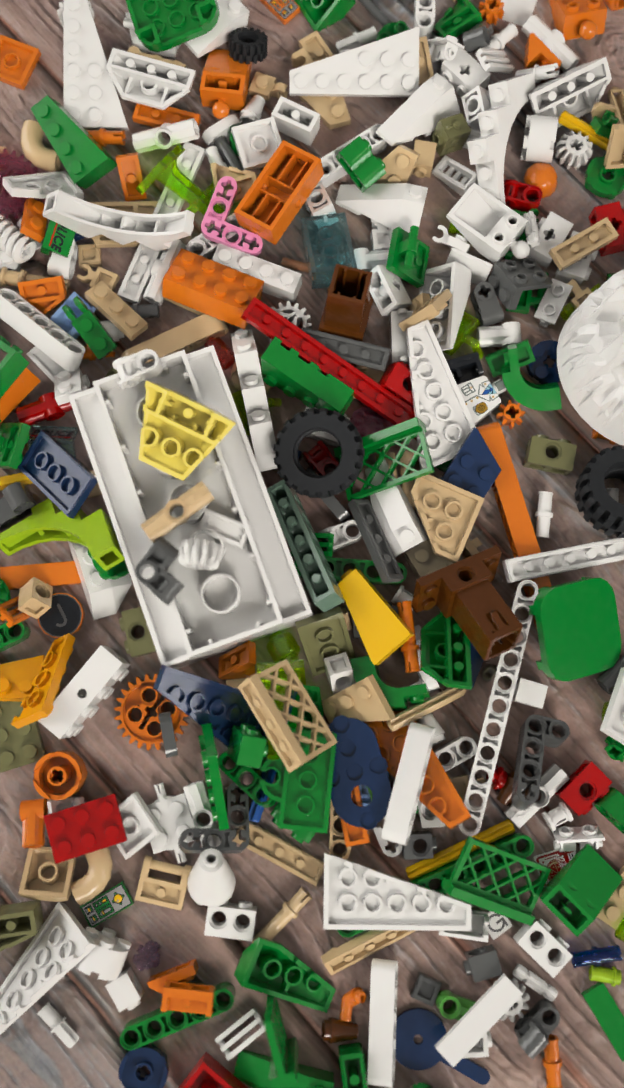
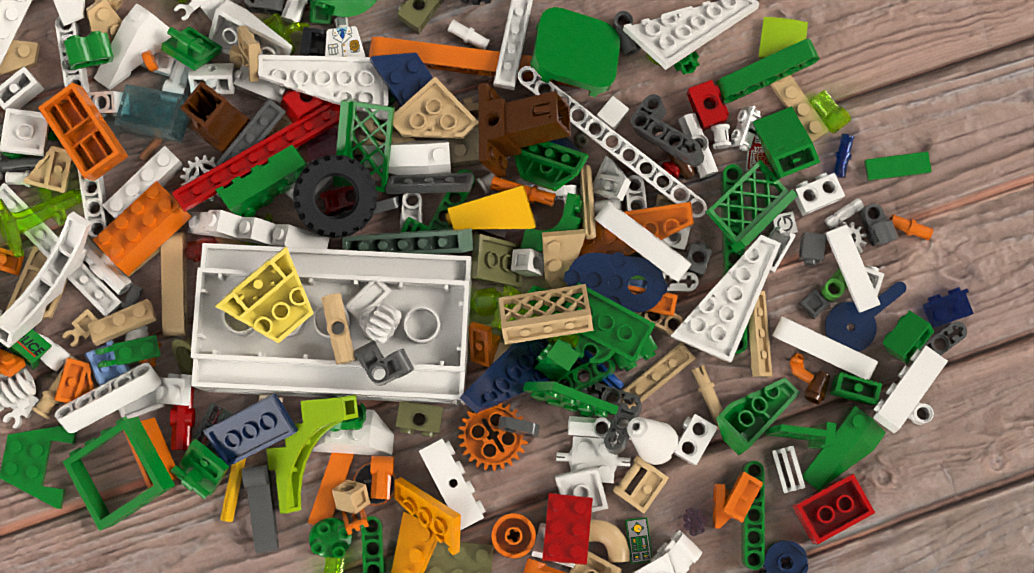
camera: 70 degrees left, 0 degrees up
tan tile [78,244,102,269] -> none
white brick [105,966,145,1012] -> none
white piece [112,349,163,388] -> none
bright pink beam [201,176,263,256] -> none
yellow axle [405,819,515,881] -> none
orange gear [496,400,525,430] -> none
lime pin [589,964,621,987] -> none
none -> orange tile [141,50,159,72]
none -> orange piece [370,455,394,499]
none -> white wing [593,156,631,201]

